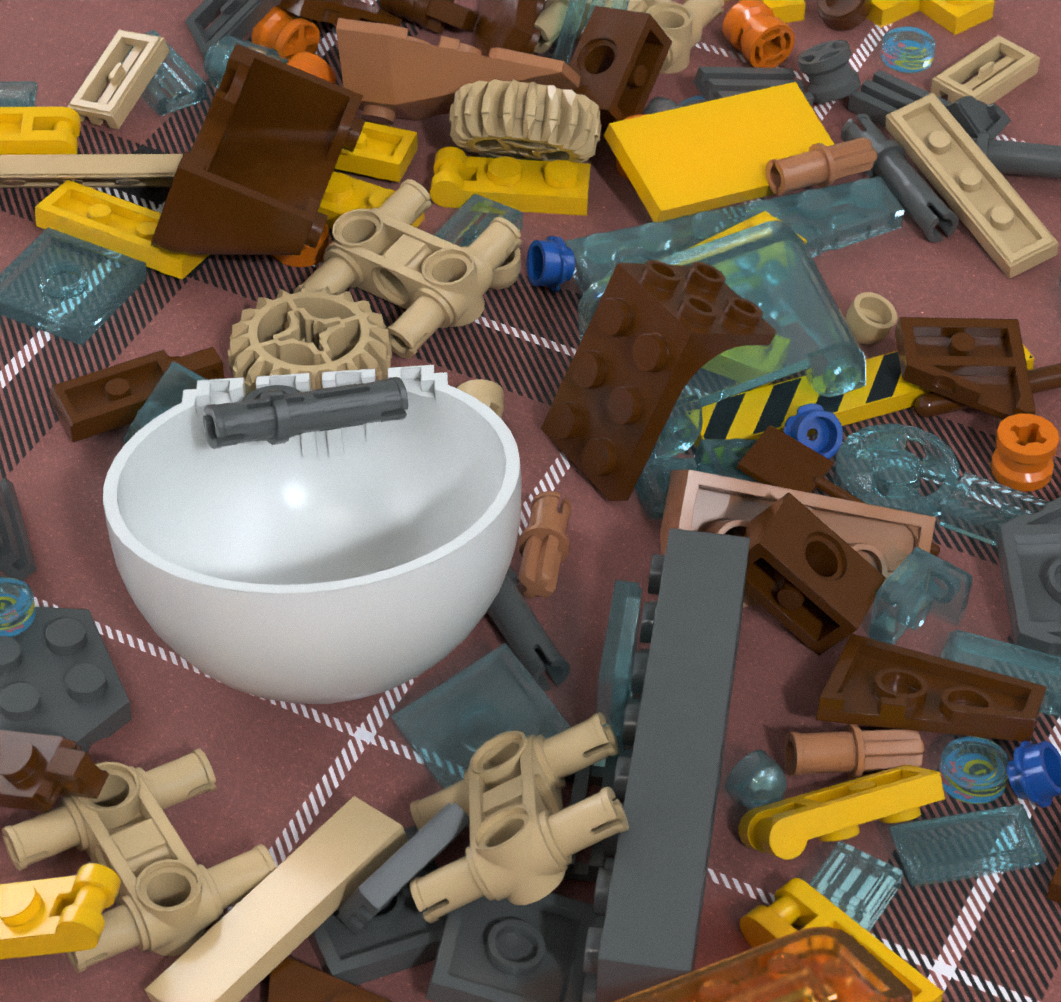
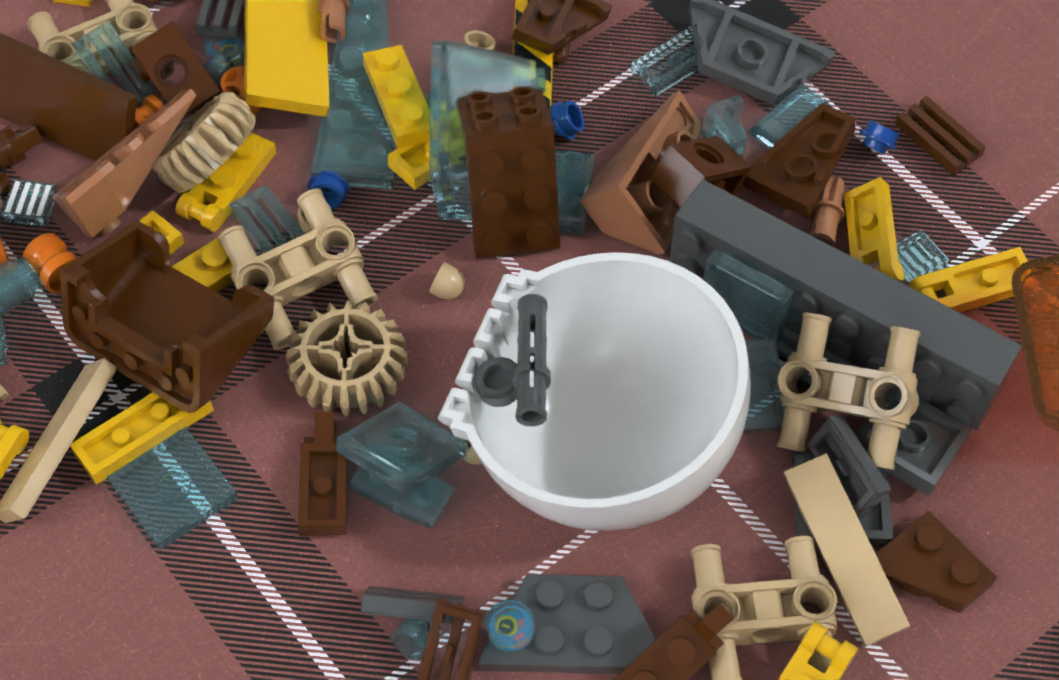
camera: 65 degrees left, 15 degrees up
reddish brown piece [736,425,940,557] -> none
clear light blue piece [833,423,960,517] -> none
clear light blue tile [889,804,1047,887] -> none
clear light blue tile [939,736,1010,804] -> none
orange wheel [991,413,1060,492] -> none

